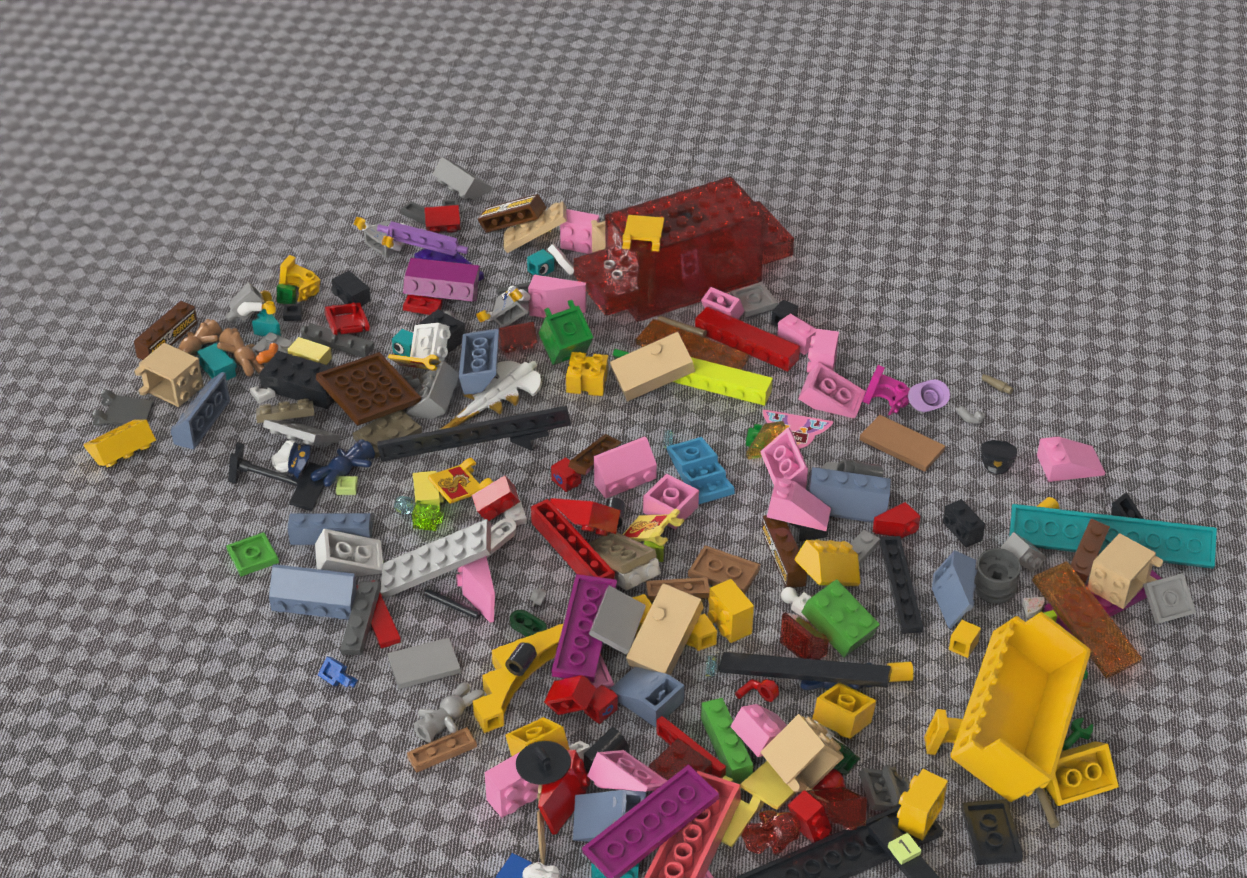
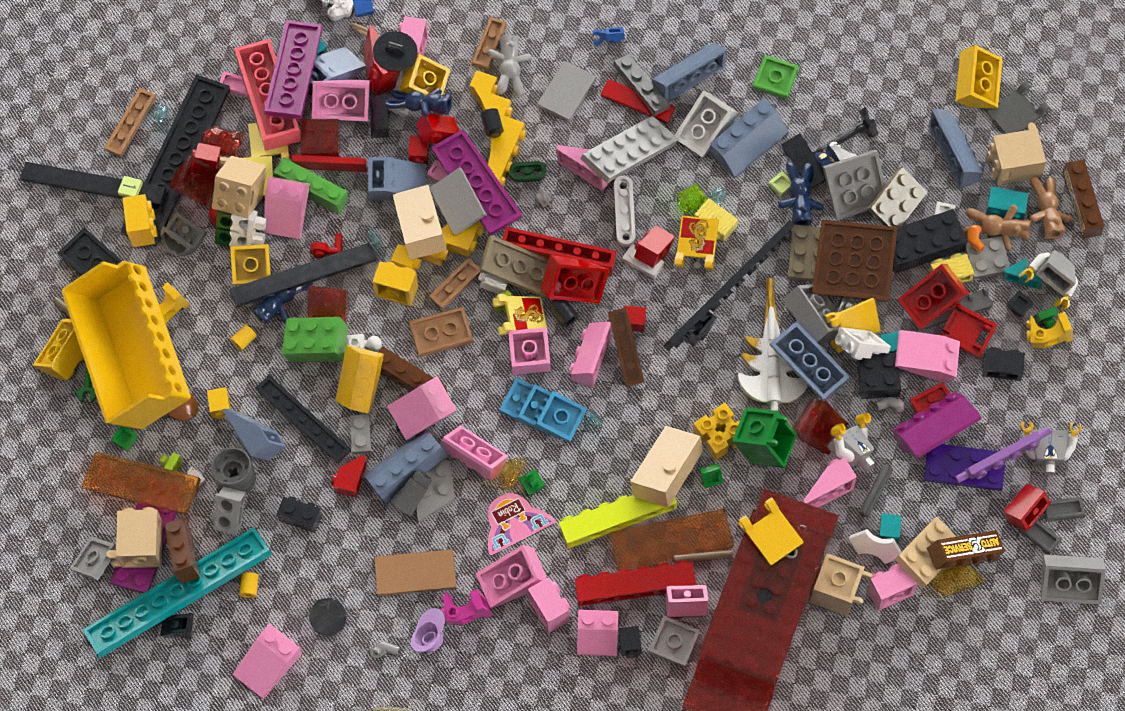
camera: 140 degrees right, 25 degrees up
none -> dark blue animal [385,88,452,116]
none -> bright pink slope [895,330,960,383]
none -> red slope [897,264,970,329]

